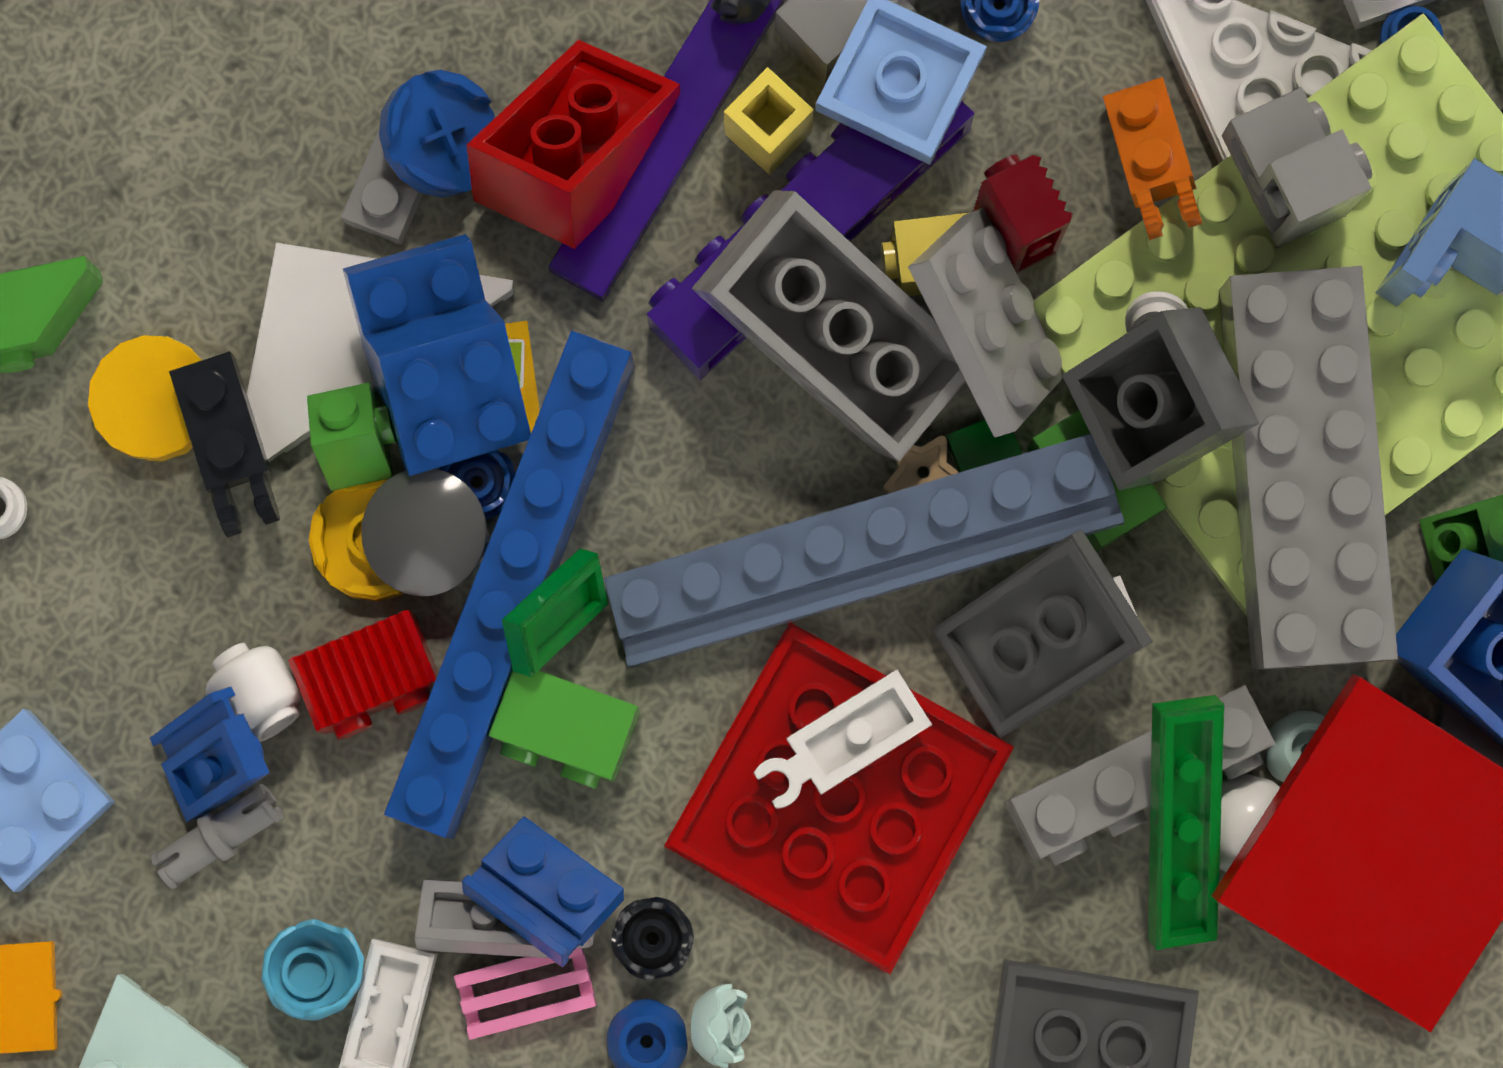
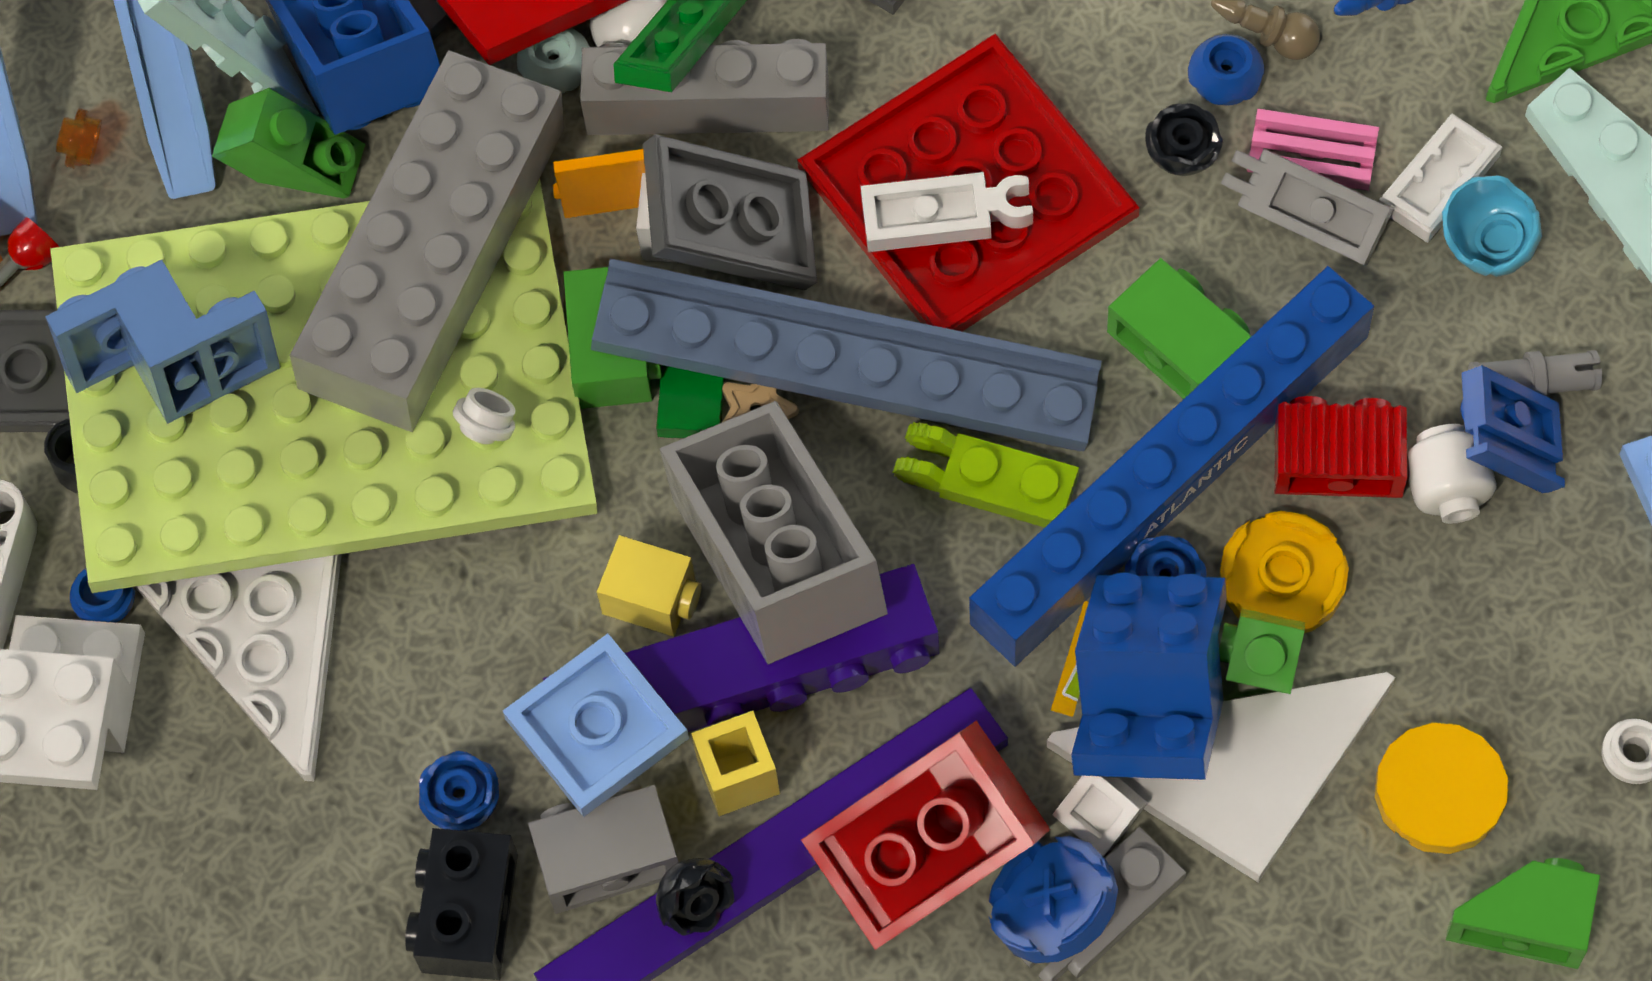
camera: 150 degrees left, 15 degrees down
black hinge [169,351,280,538] -> none
dark grey dish [361,469,490,596] -> none
blue plate [462,816,624,968] -> none
green tile [502,548,608,677] -> none
light aqua plate [691,984,751,1068] -> none
light grey plate [908,208,1064,437] -> none
dark red brick [972,154,1073,274] -> none
dark grey brick [1062,307,1259,491] -> none
orange hinge [1103,77,1202,240] -> none
light grey brick [1221,87,1372,248] -> none
none -> light orange piece [552,149,645,218]
none -> lime hinge [892,422,1079,528]
none -> white plate [1052,776,1148,857]

